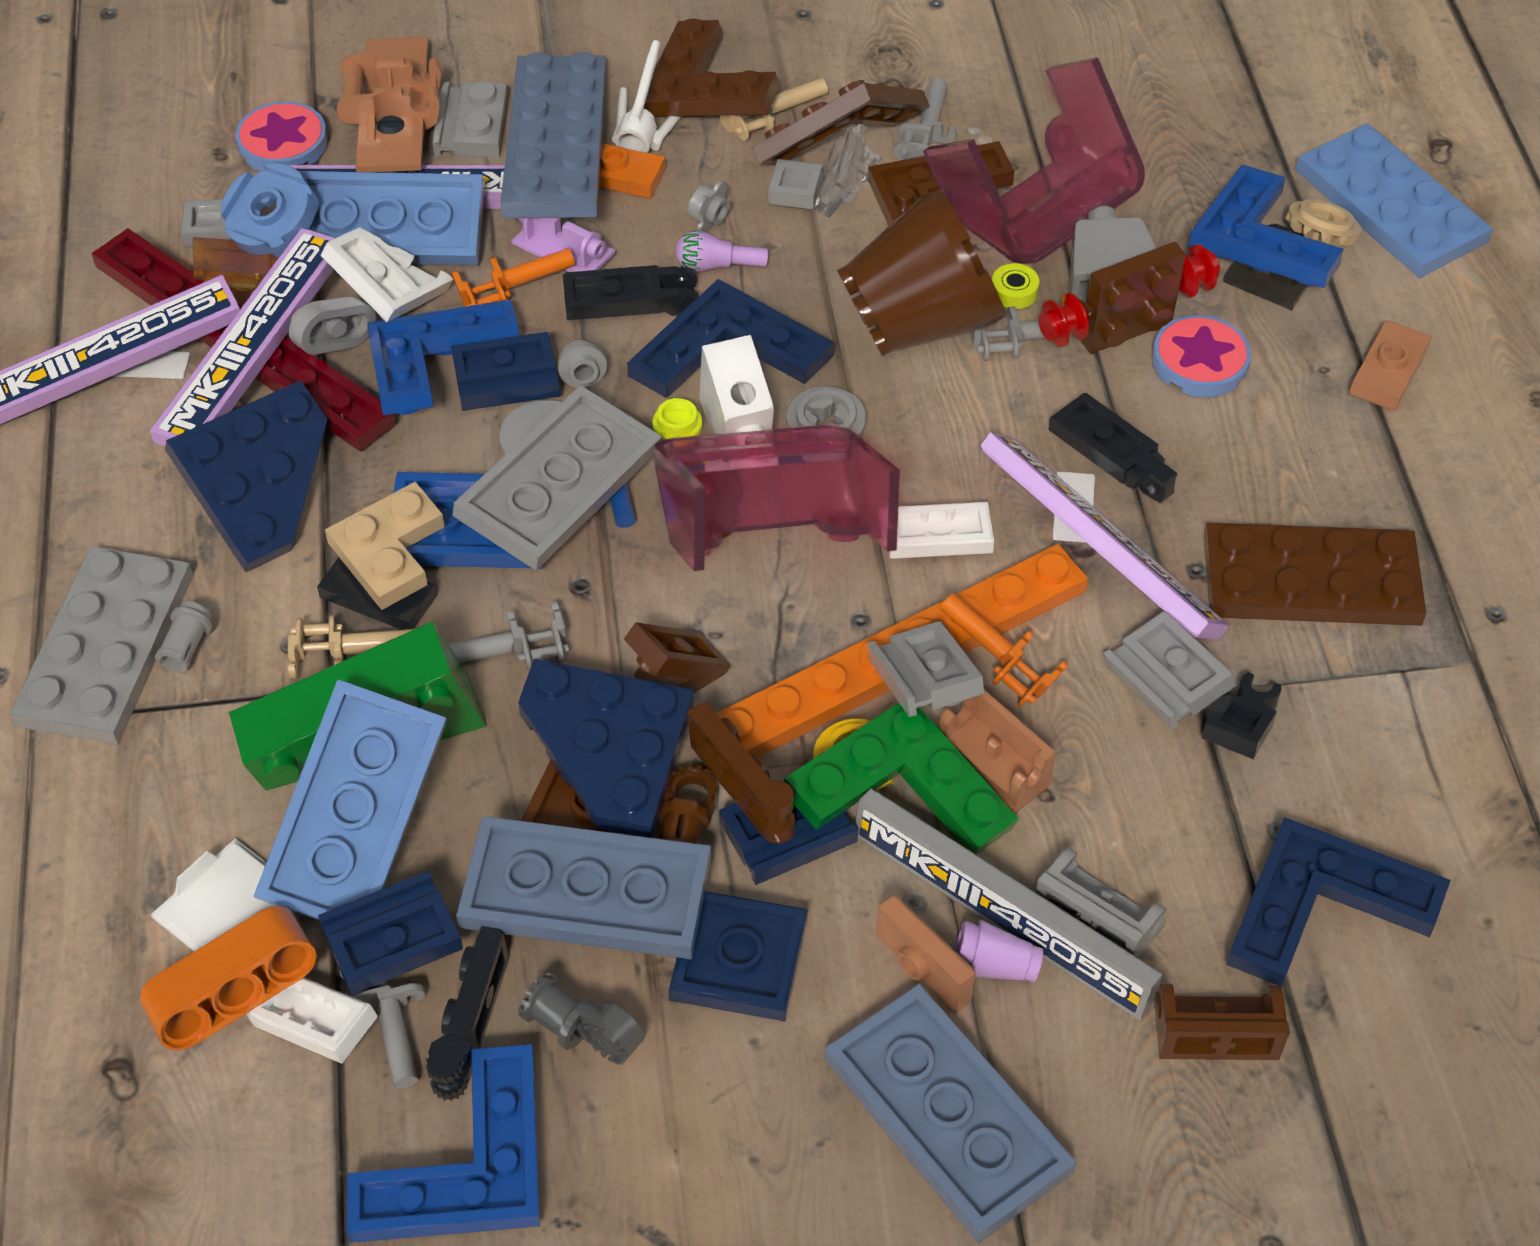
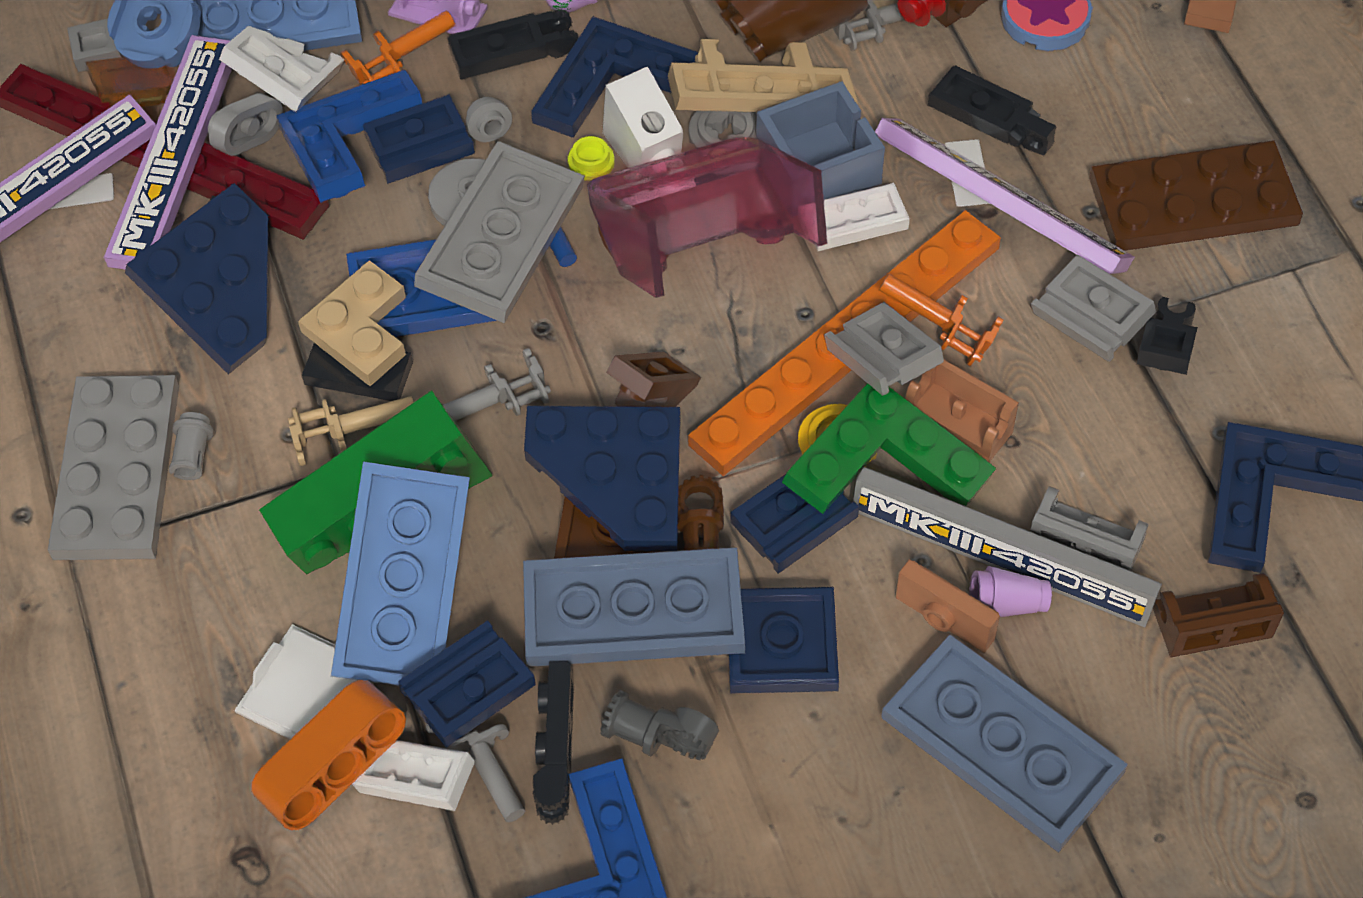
camera: 10 degrees left, 5 degrees up
reddish brown plate [687,701,796,844] -> none
none -> tan hinge [668,39,858,112]
none -> sand blue piece [756,81,885,215]

